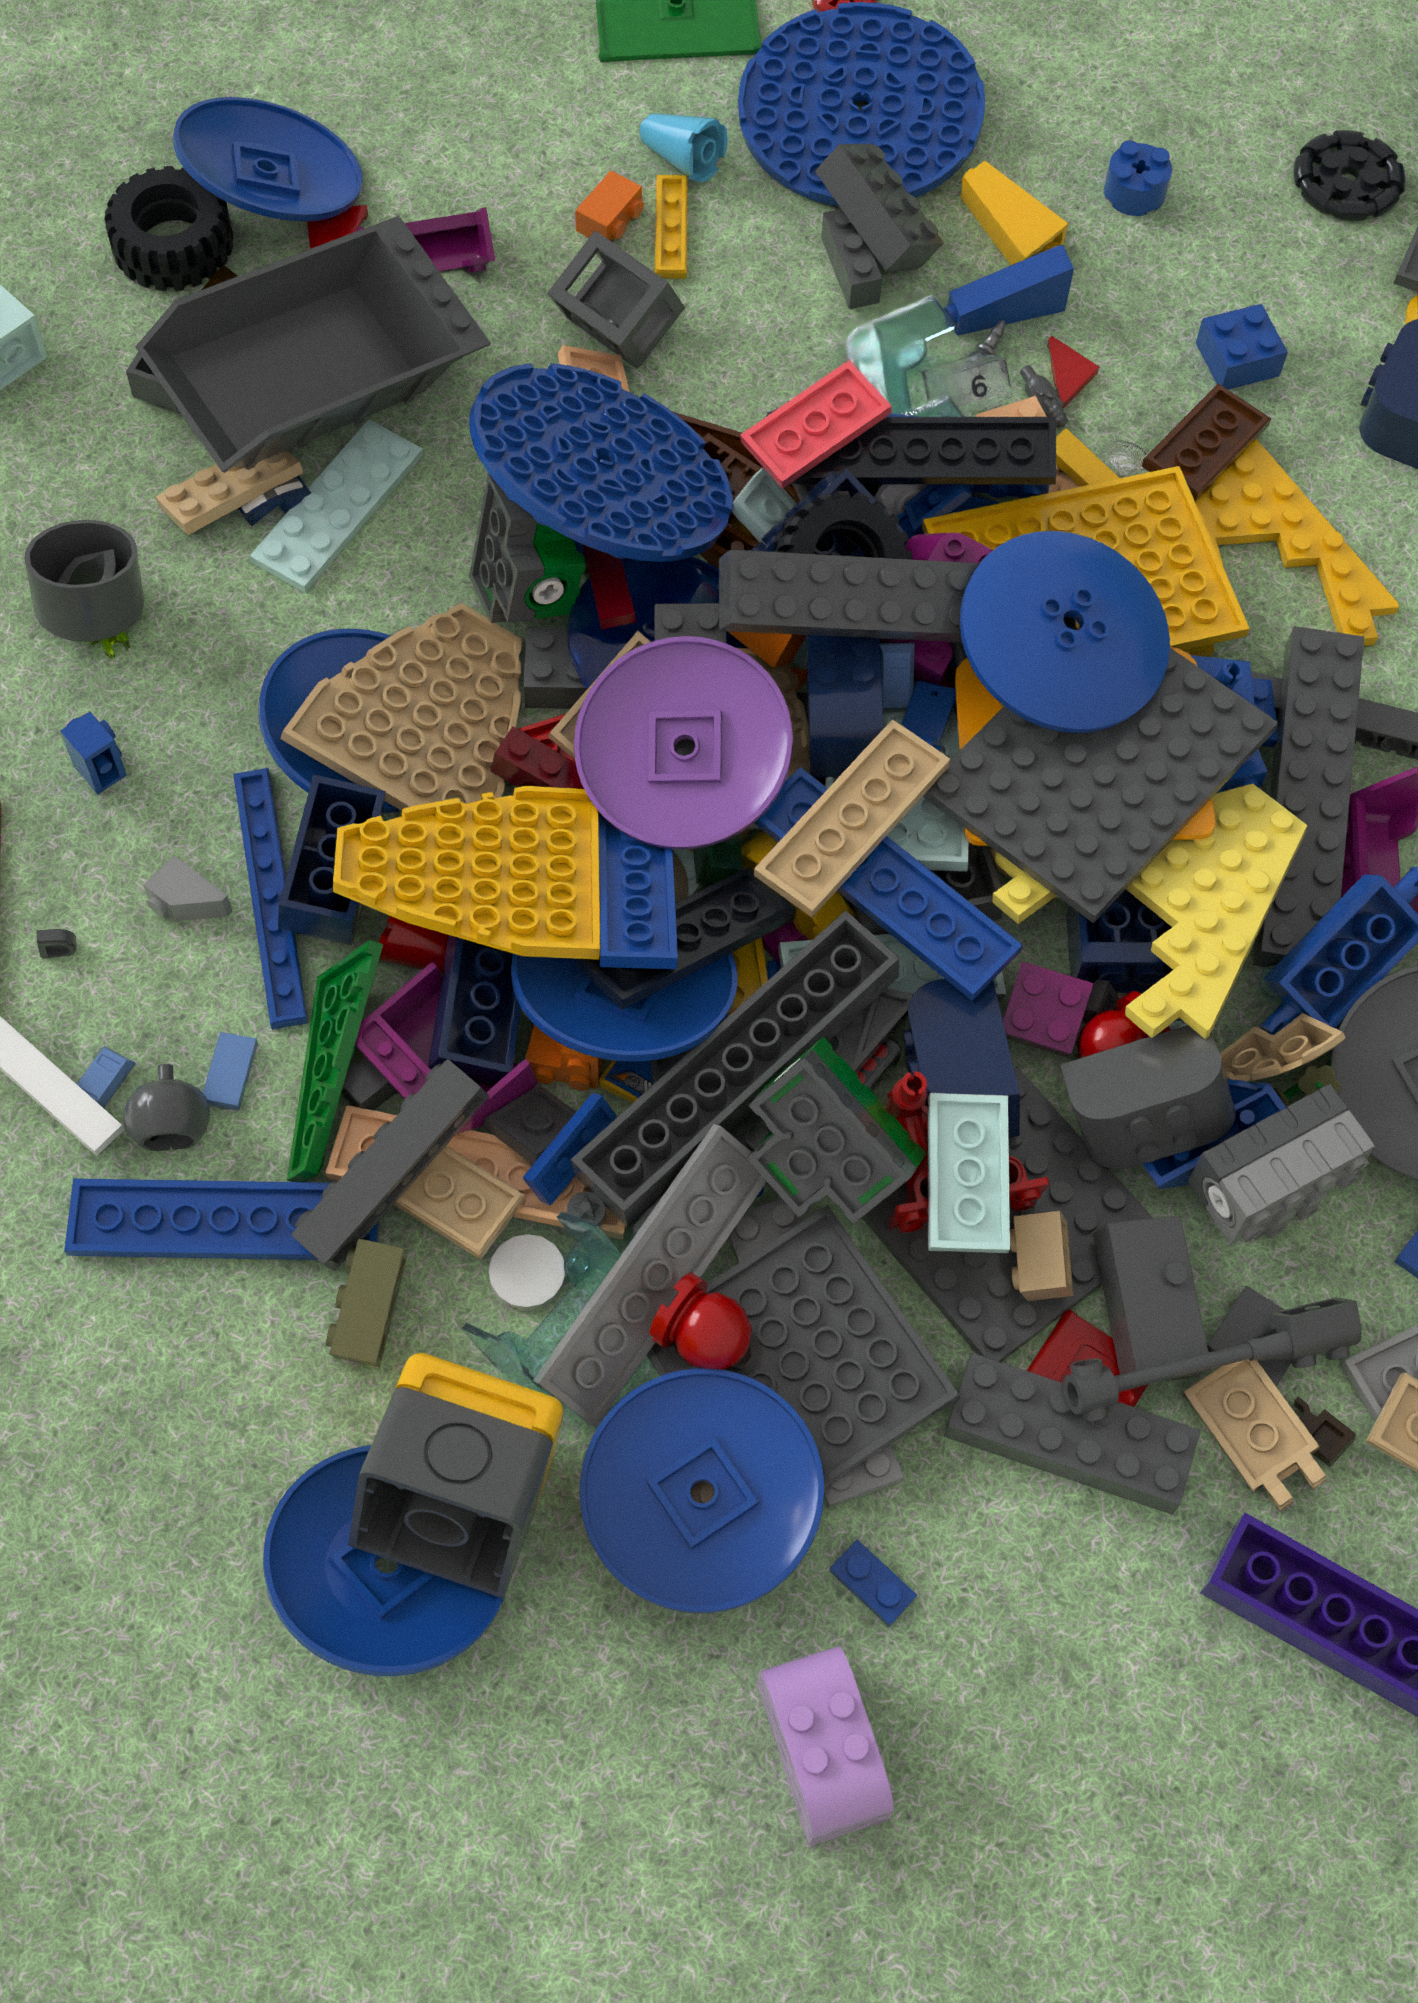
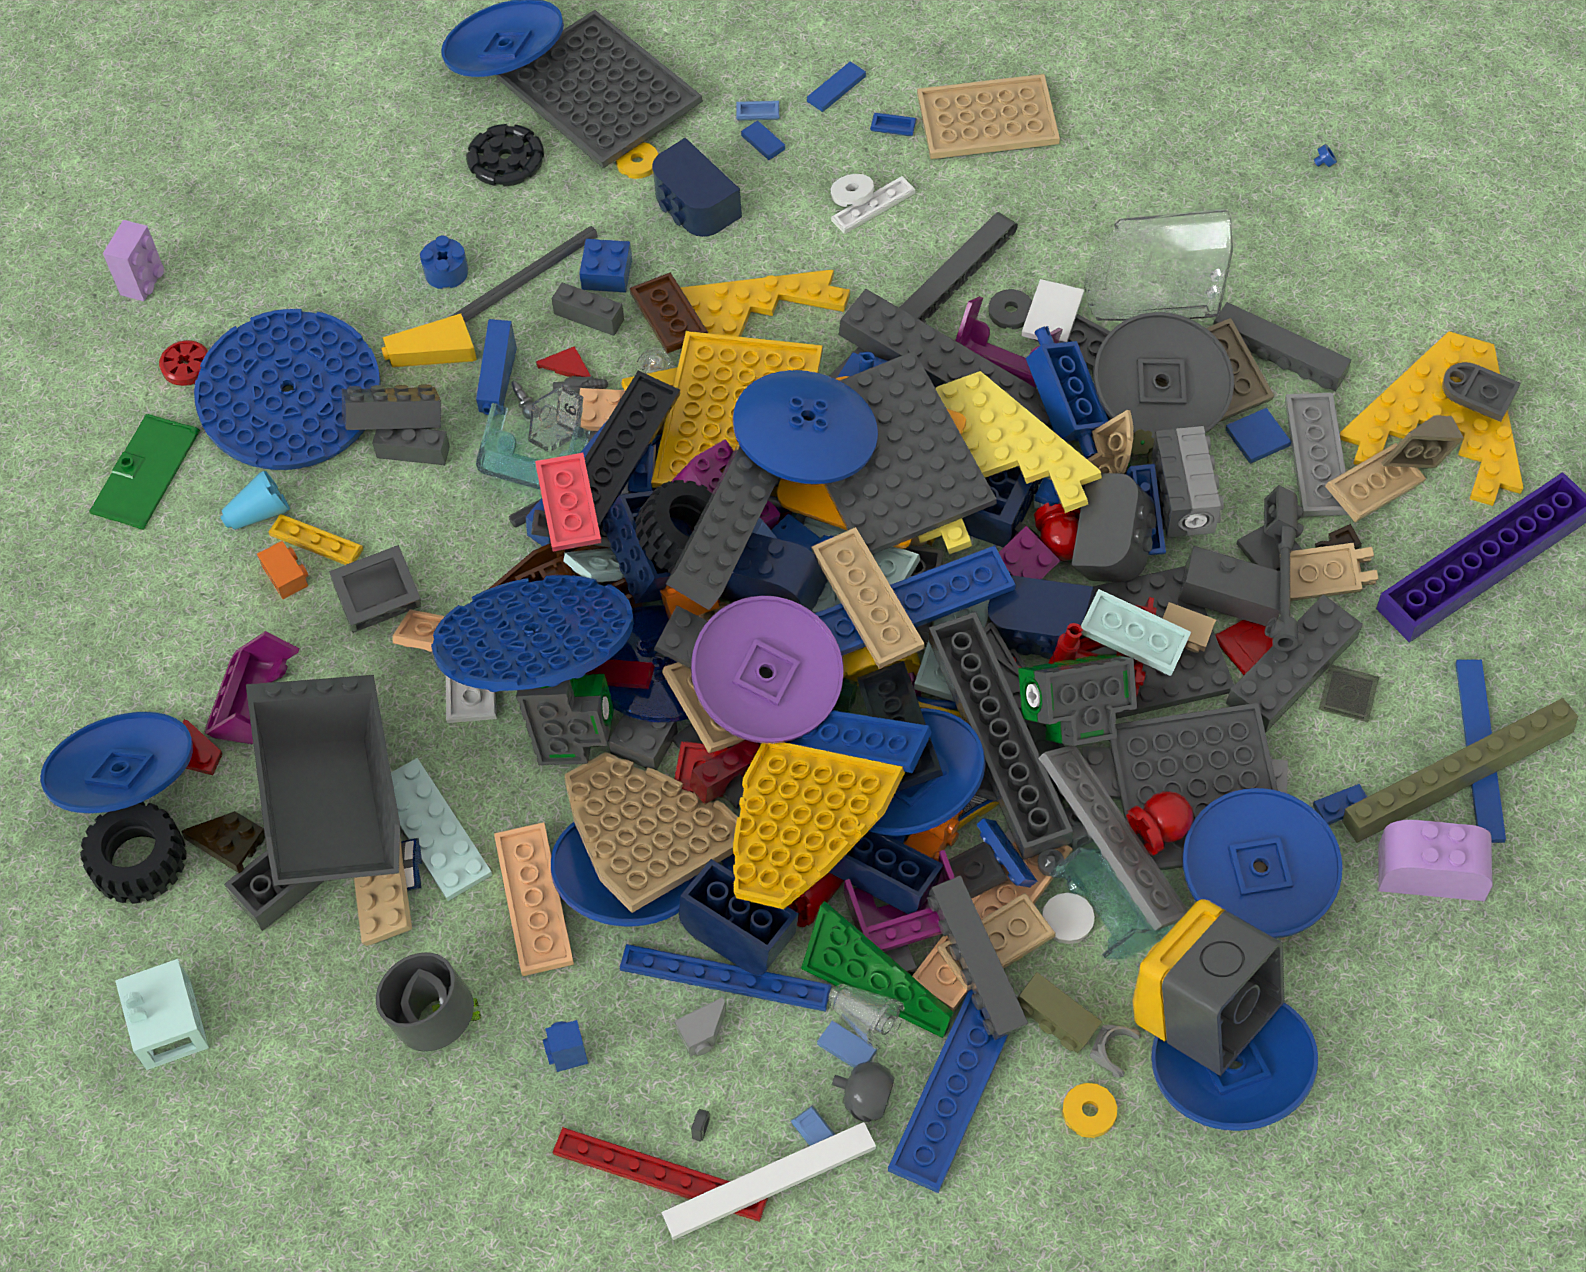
camera: 60 degrees left, 5 degrees down
none -> dark grey axle [450,226,598,322]
none -> light nougat plate [494,822,574,976]
none -> dark grey brick [551,282,624,336]
none -> clear cone [828,984,904,1050]
none -> yellow tile [1062,1083,1117,1138]
none -> light grey helmet [1089,1025,1141,1078]
none -> clear smoke tile [1318,664,1379,723]
none -> olive brick [1343,698,1578,843]
none -> blue tile [1455,659,1506,843]

